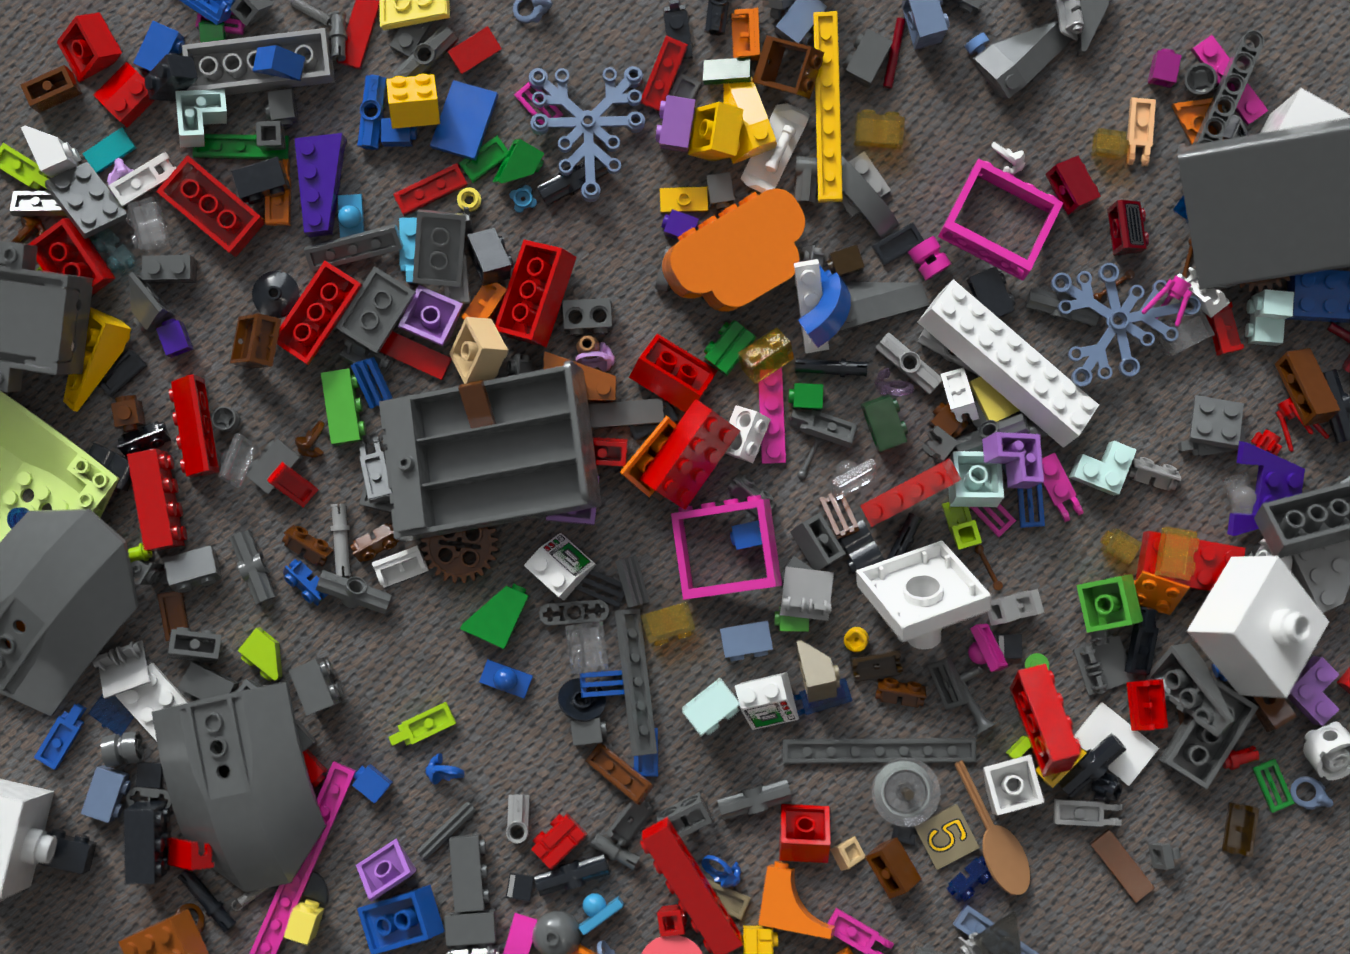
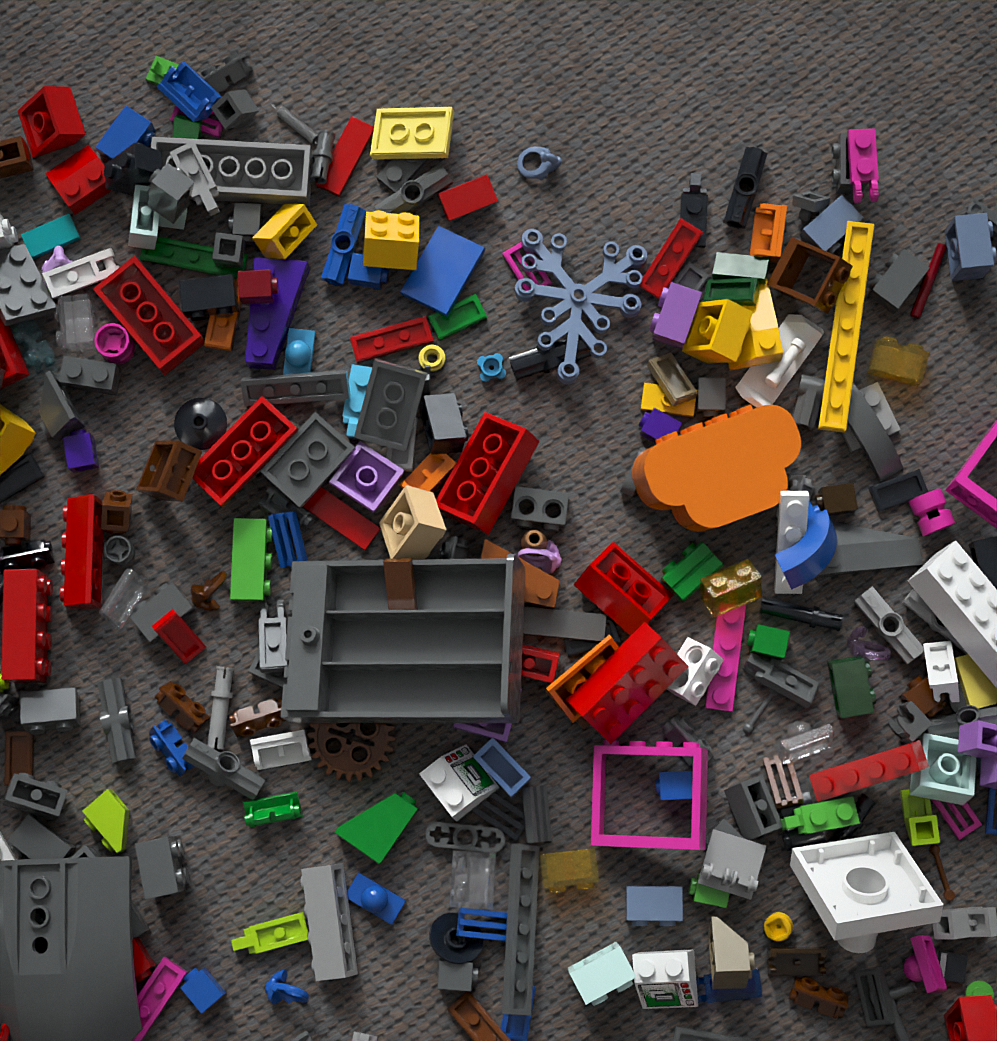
camera: 15 degrees right, 5 degrees down
blue slope [253,45,305,81] -> none
green slope [493,139,544,184] -> none
none -> dark pink wheel [94,323,135,365]
none -> reddish brown brick [101,490,133,534]
none -> dark grey brick [147,163,194,224]
none -> light grey hinge [170,141,220,216]
none -> dark red brick [238,270,279,304]
none -> green hinge [243,792,303,828]
none -> yellow brick [252,204,317,259]
none -> light grey brick [301,863,358,981]
none -> medium blue piece [473,738,532,798]
none -> dark tan tile [647,352,698,406]
none -> dark green tile [703,278,760,306]
none -> bright green hinge [780,796,860,835]

